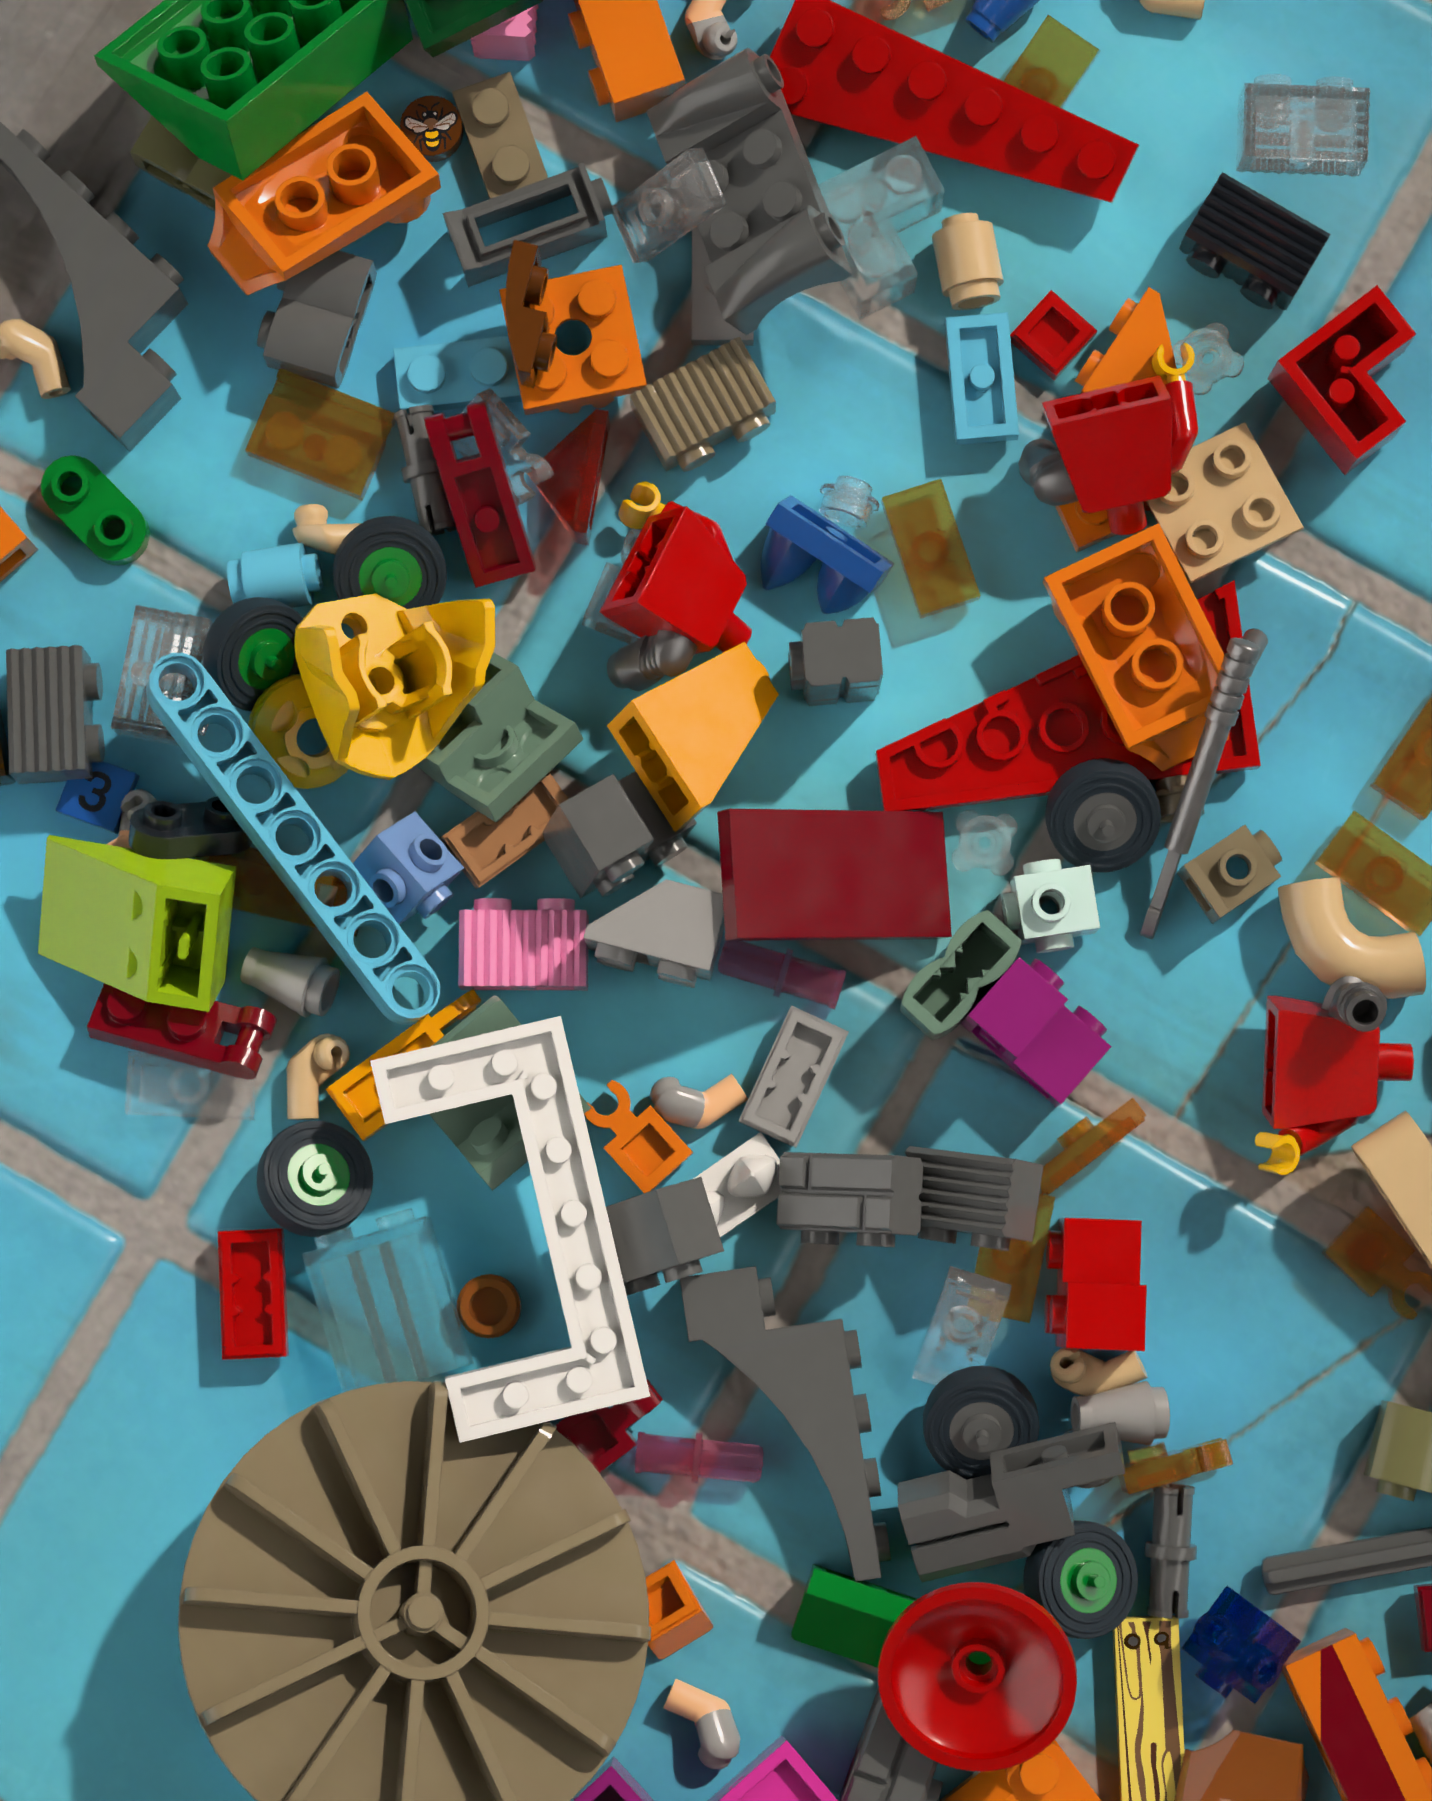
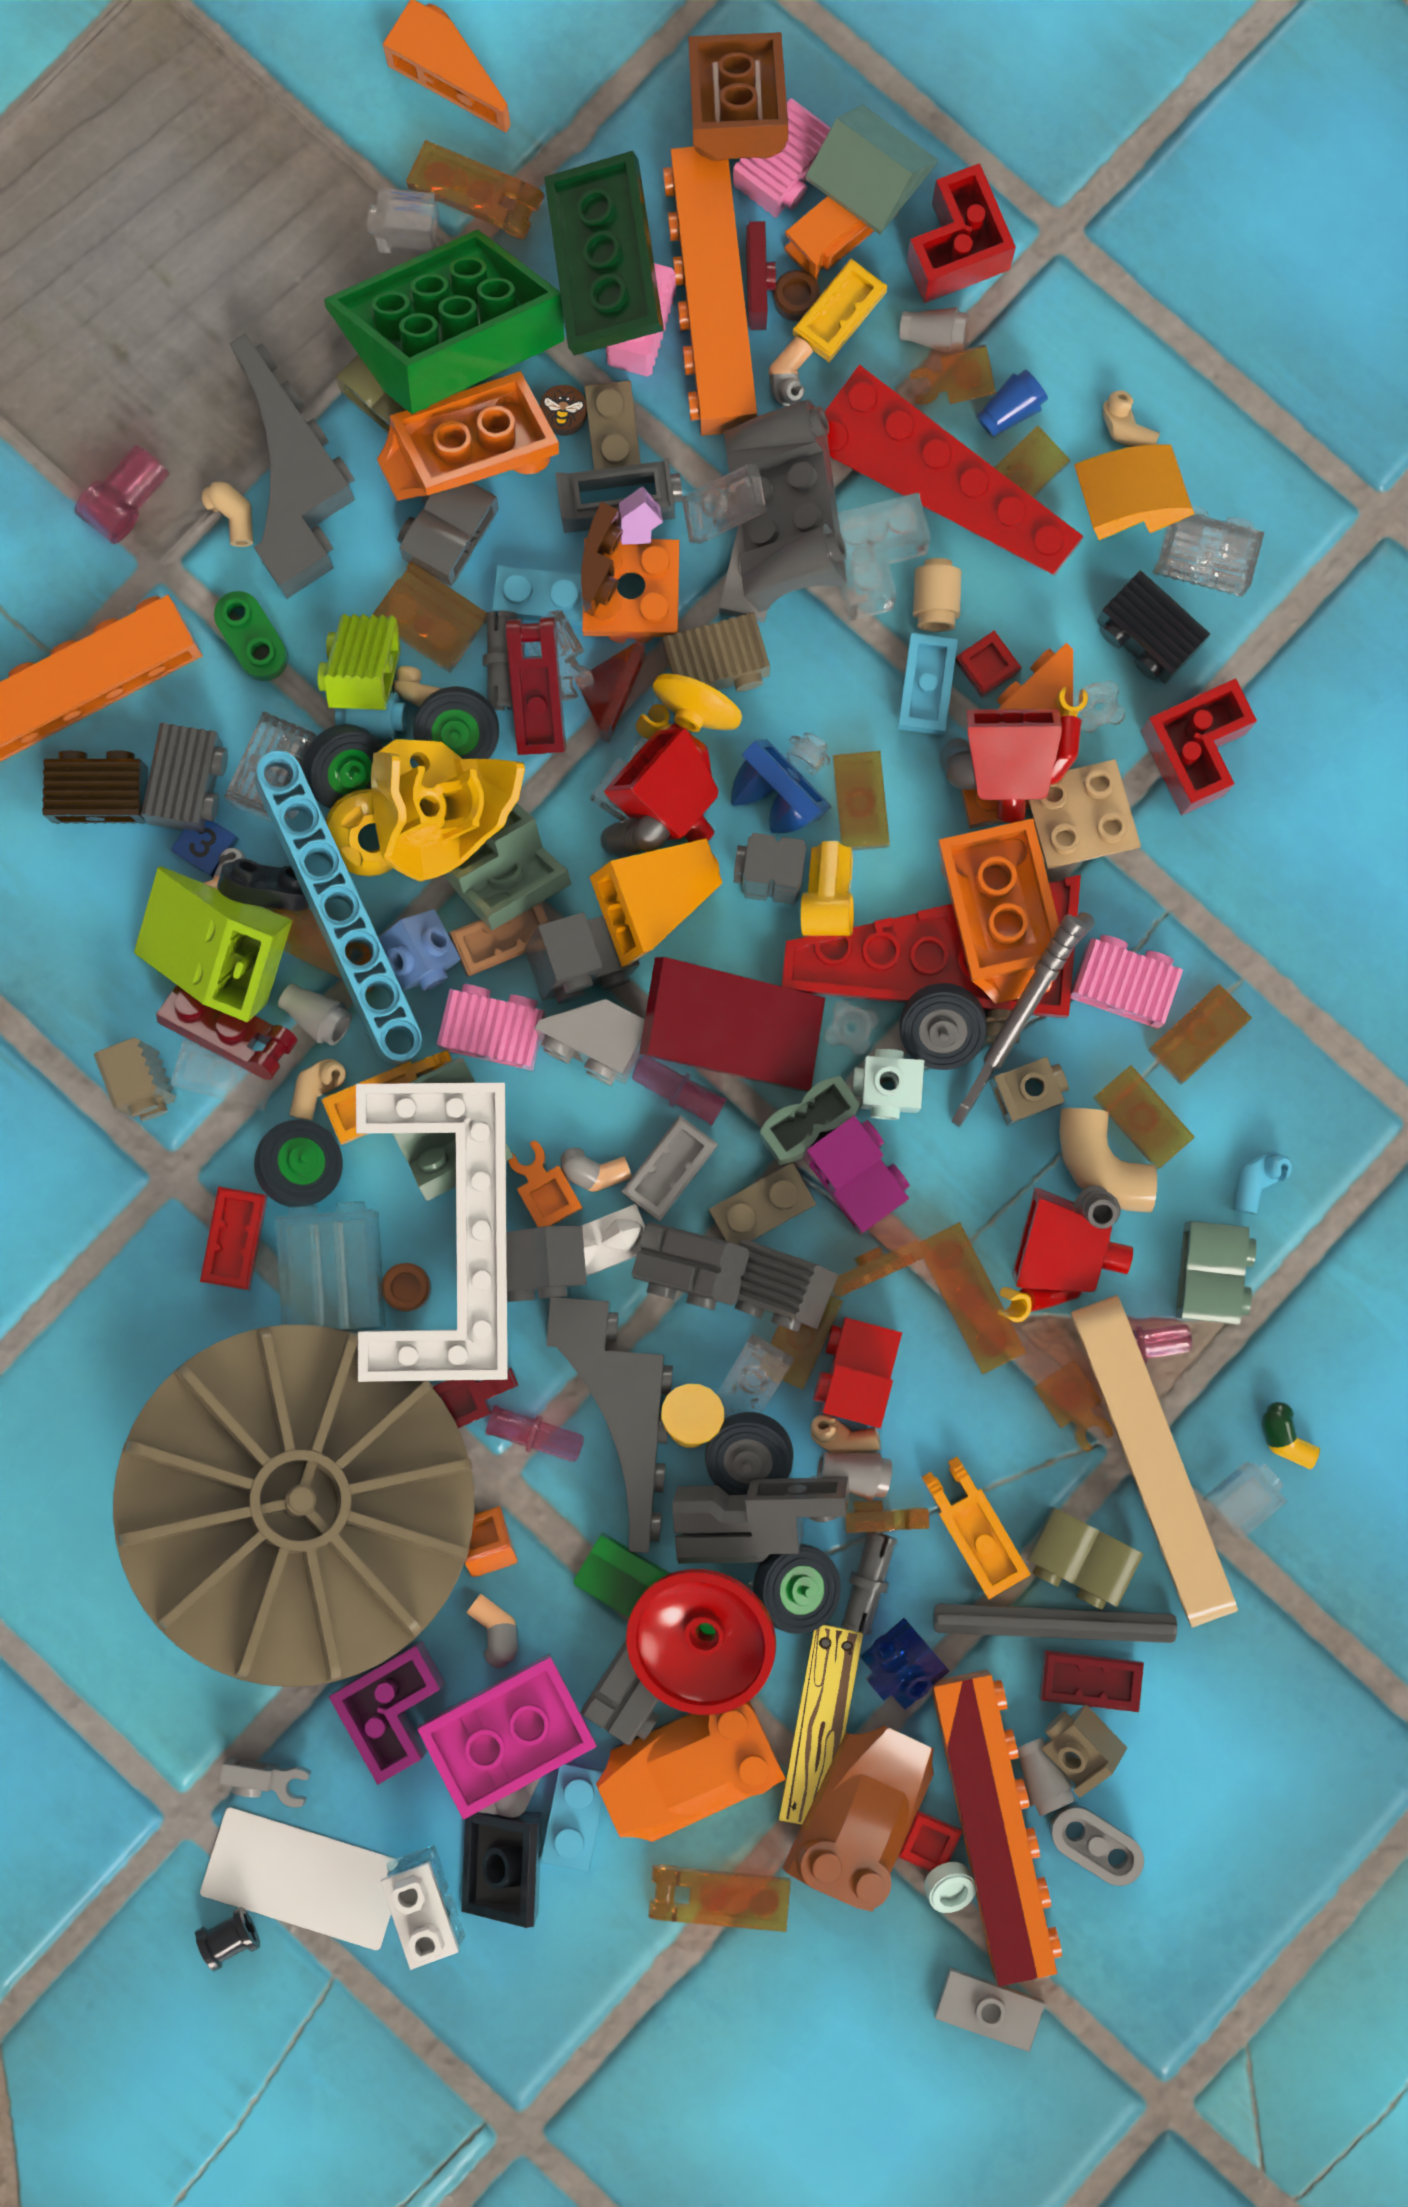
camera: 10 degrees right, 0 degrees up
none -> dark tan brick [94,1037,176,1121]
none -> lime brick [317,613,401,710]
none -> lavender piece [619,486,663,545]
none -> yellow dish [652,674,742,732]
none -> yellow piece [661,1384,724,1448]
none -> dark tan plate [709,1162,816,1245]
none -> yellow piece [801,841,854,936]
none -> clear orange plate [915,1222,1026,1375]
none -> light orange hinge [921,1456,1031,1599]
none -> bright pink brick [1071,935,1183,1029]
none -> light orange slope [1074,444,1195,540]

